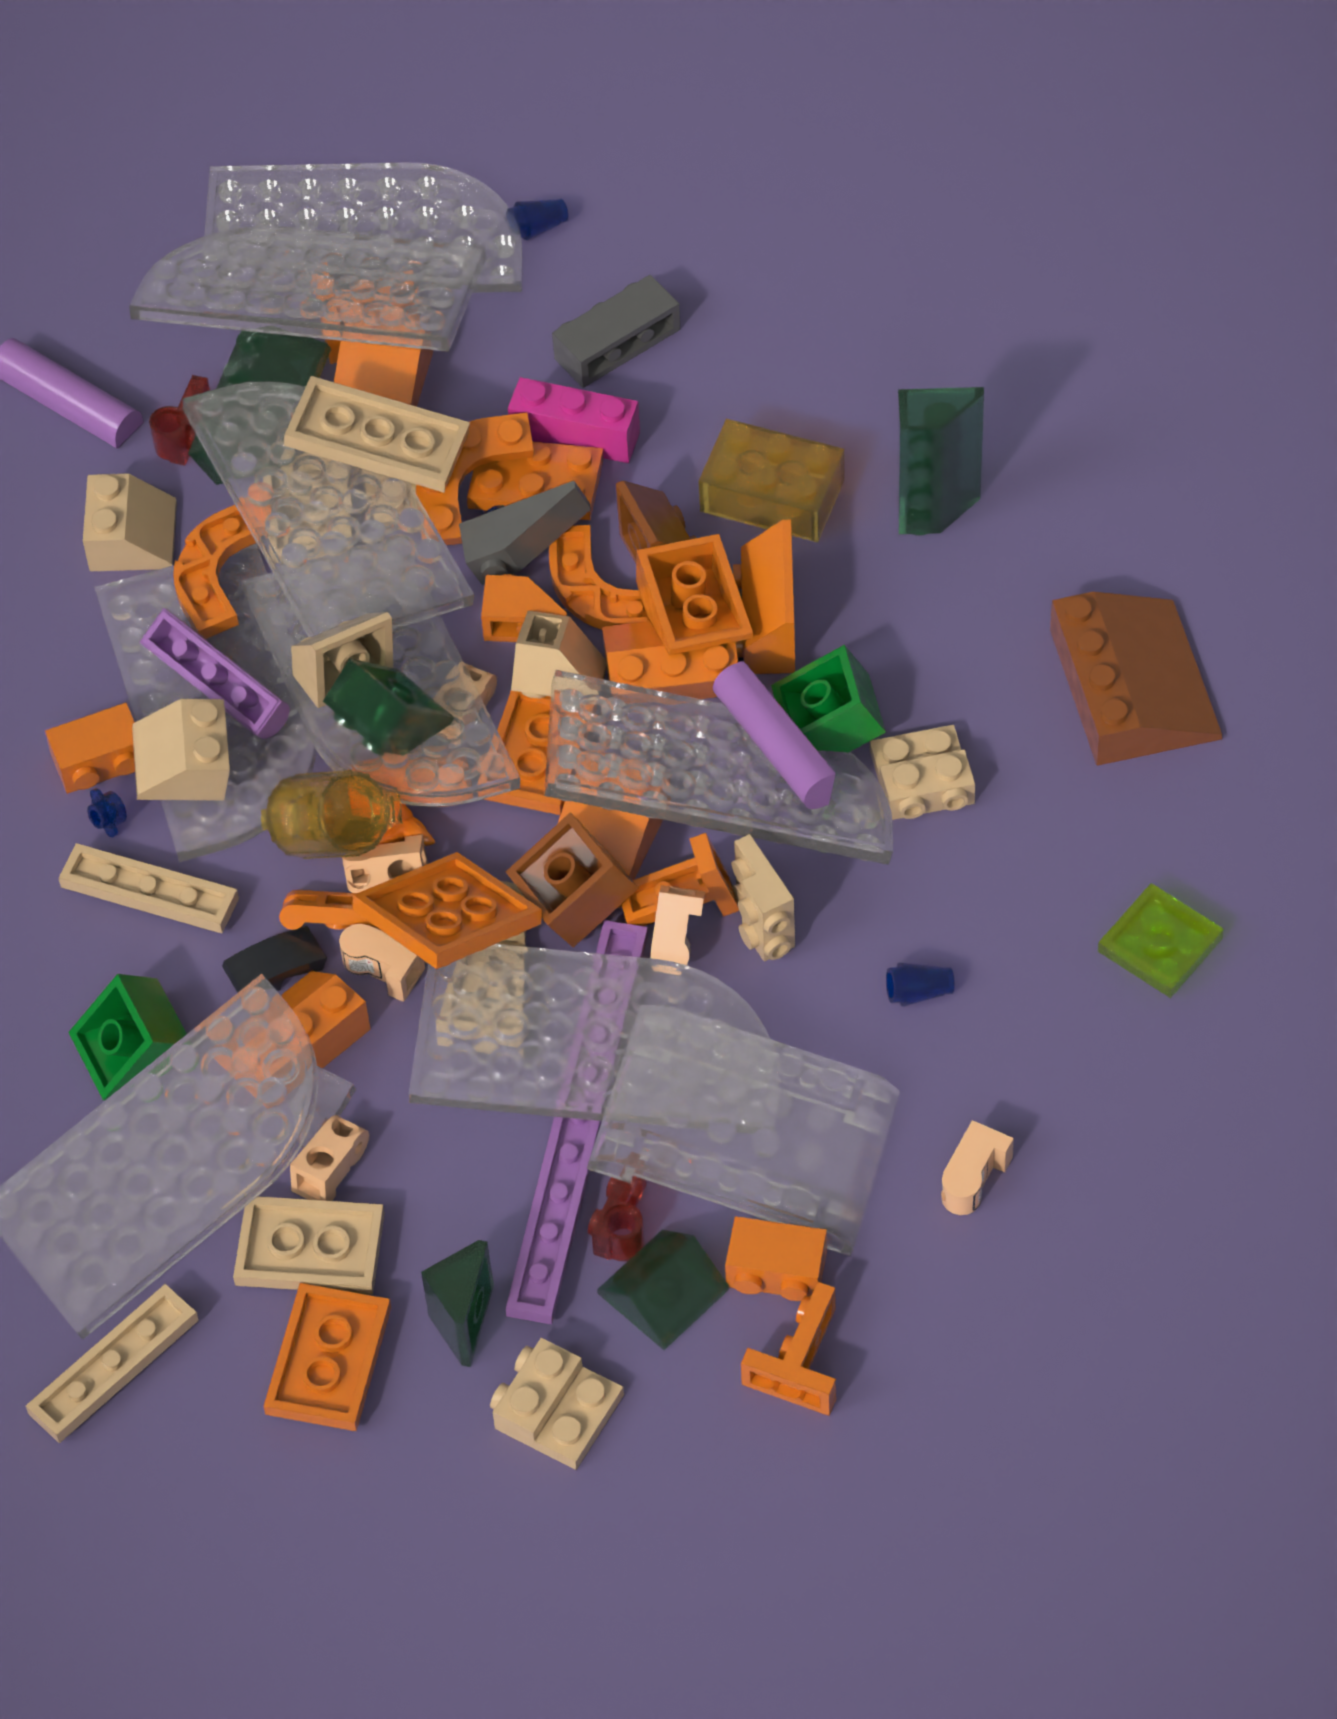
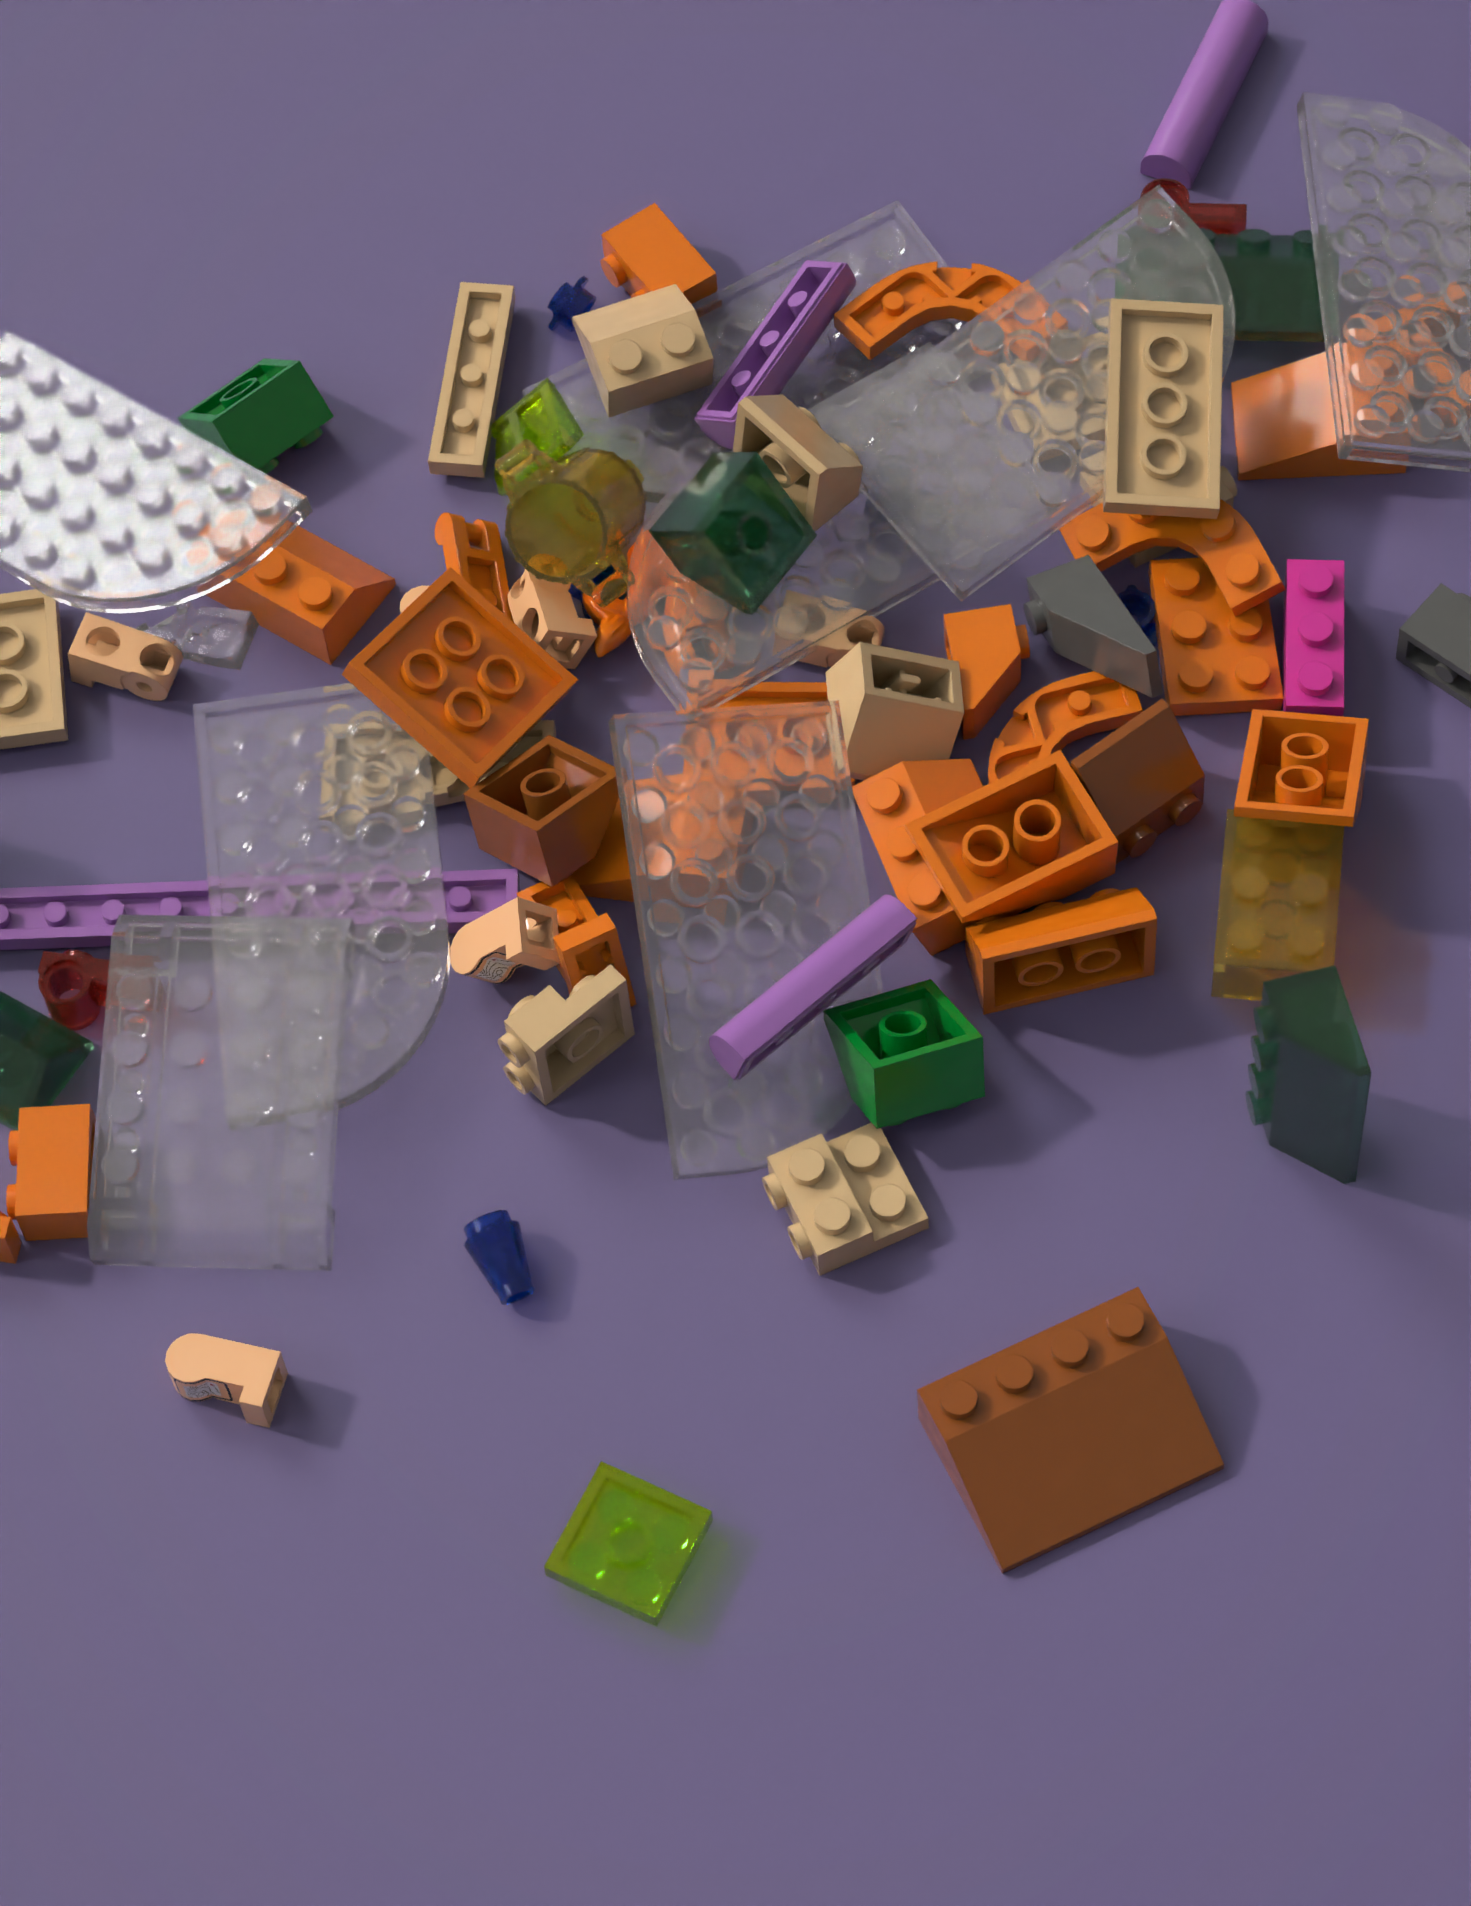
camera: 80 degrees right, 5 degrees up
tan slope [83,474,177,571] -> none
black slope [222,926,327,999] -> none
none -> clear neon green slope [491,378,584,496]
none -> orange slope [1234,709,1369,827]

